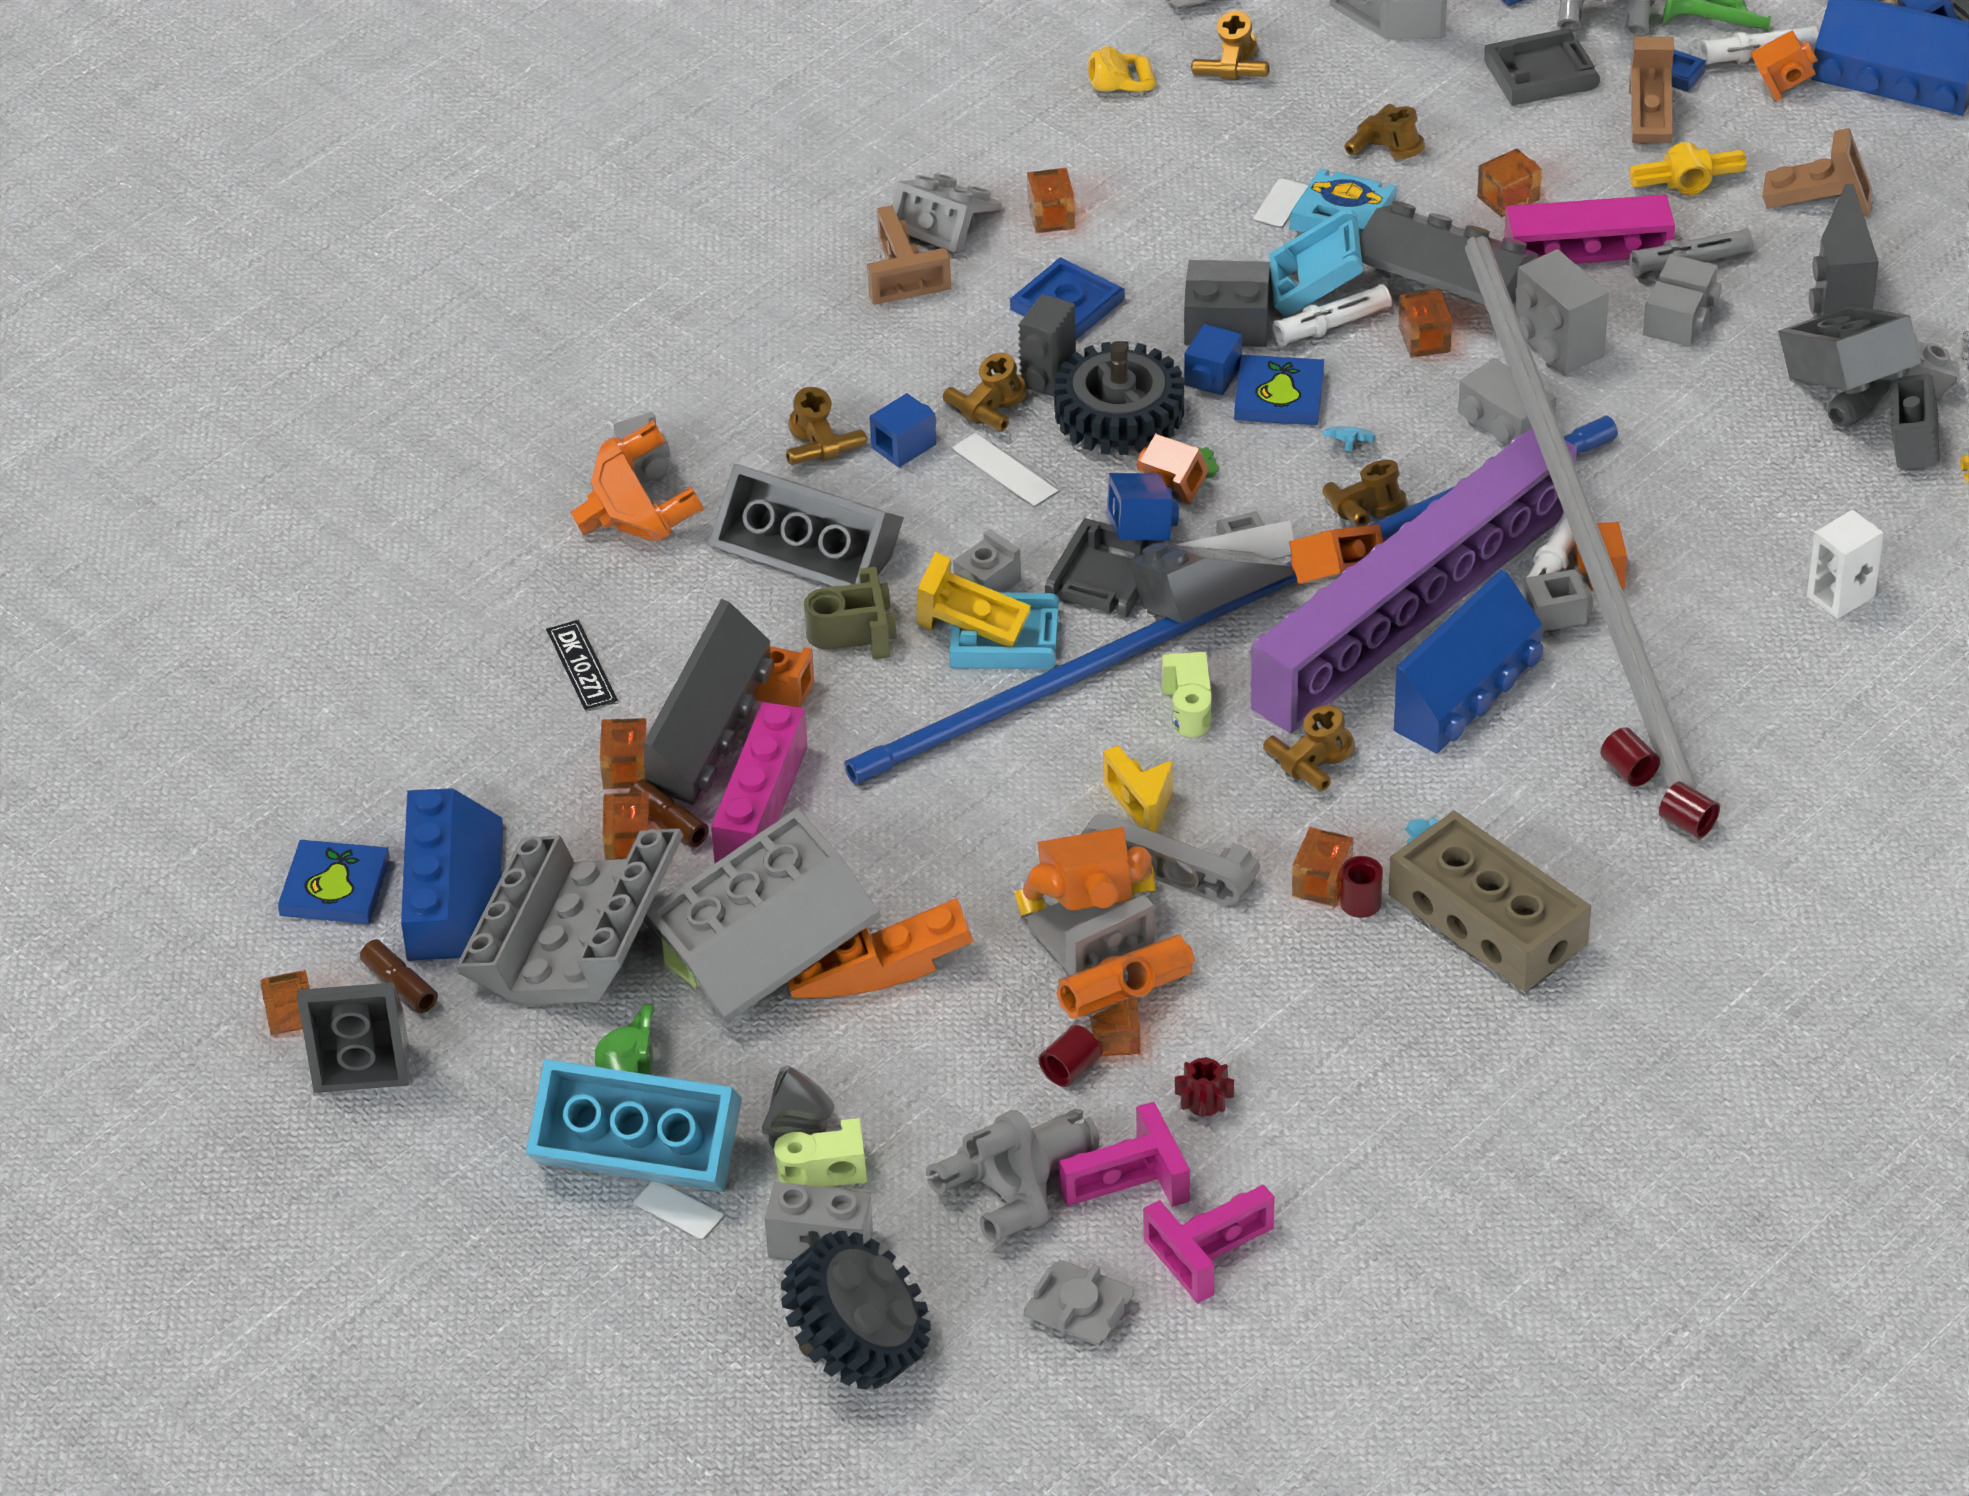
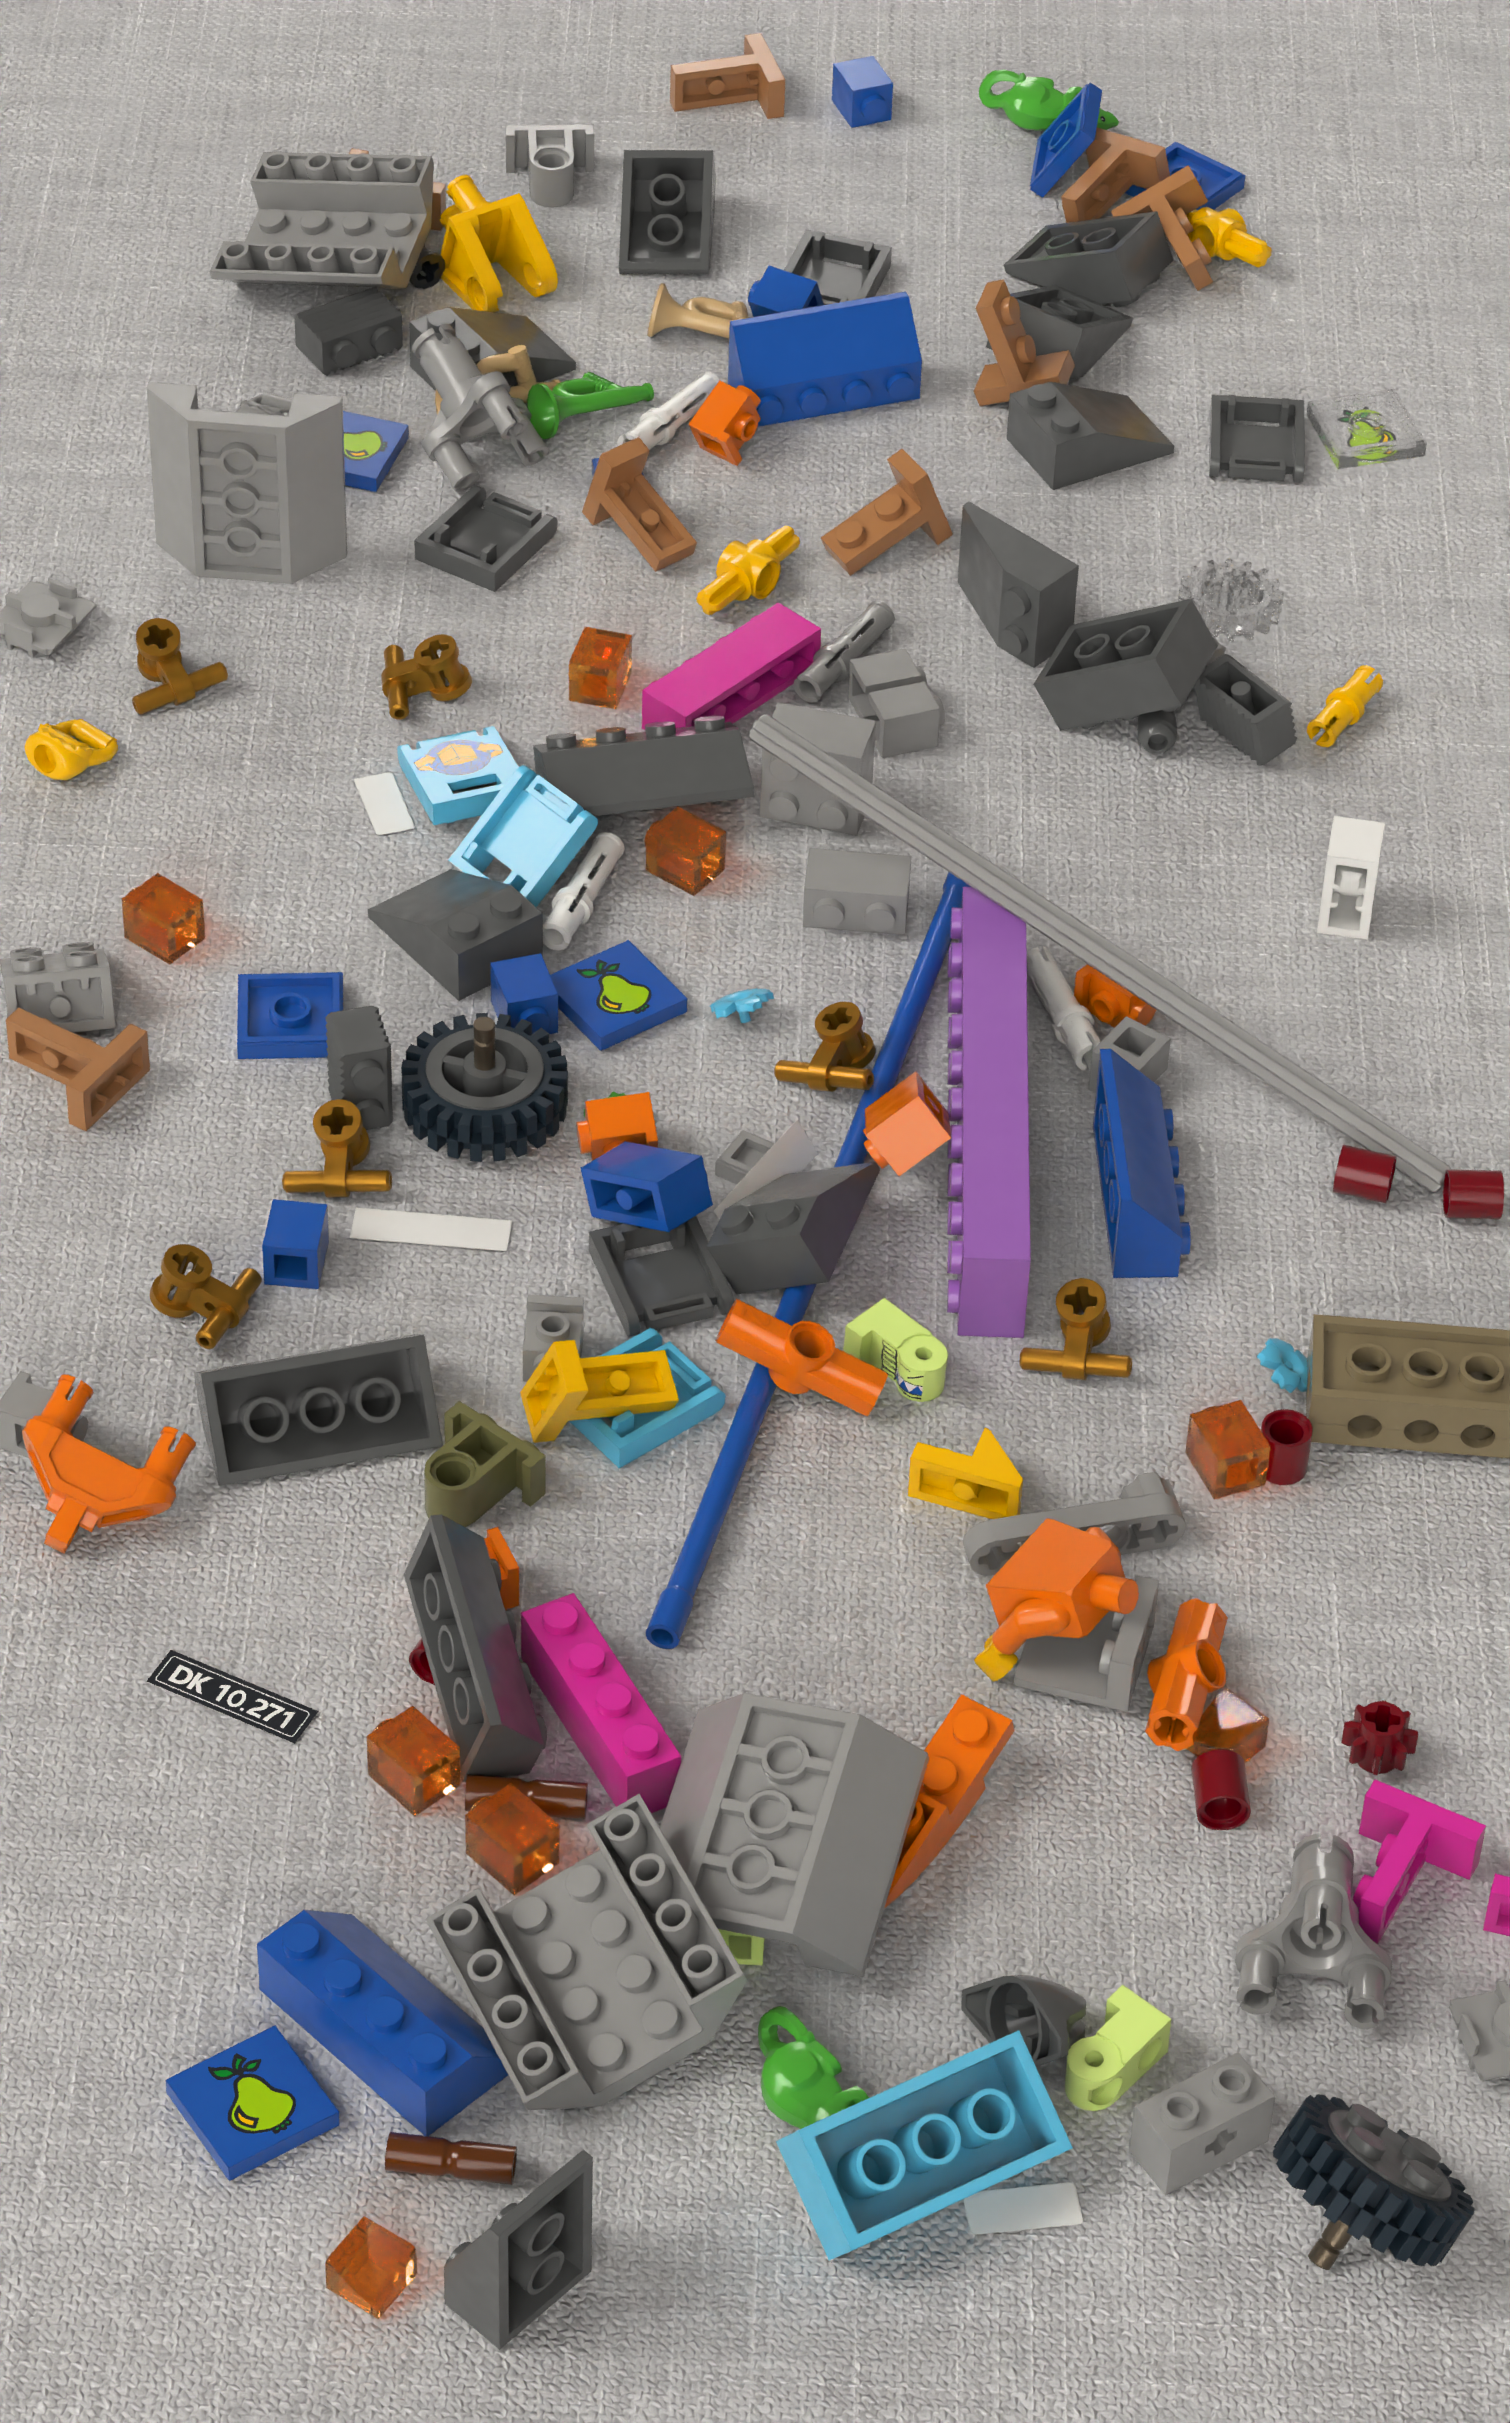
camera: 45 degrees left, 0 degrees up
none -> orange piece [715,1298,888,1416]

